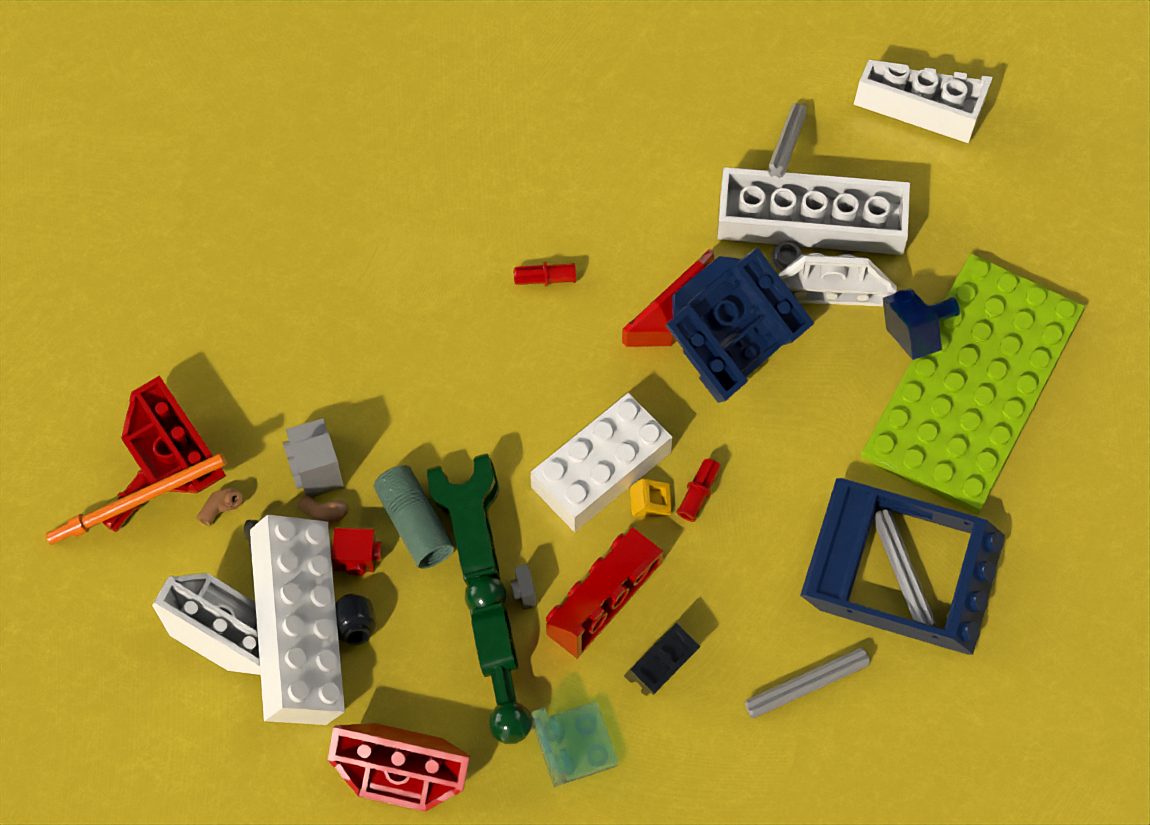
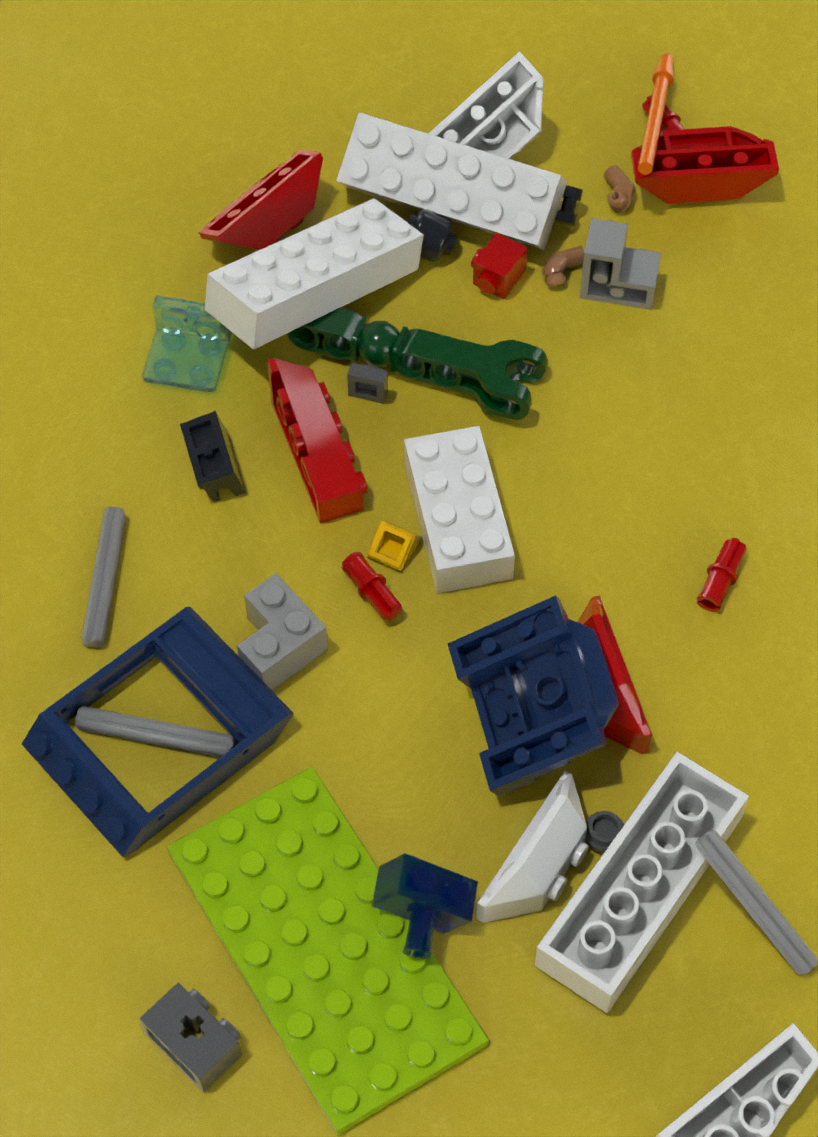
camera: 120 degrees right, 5 degrees down
sand green piece [373,465,454,569] -> none
none -> dark grey brick [139,982,242,1093]
none -> white brick [205,198,424,350]
none -> light grey brick [237,573,328,690]

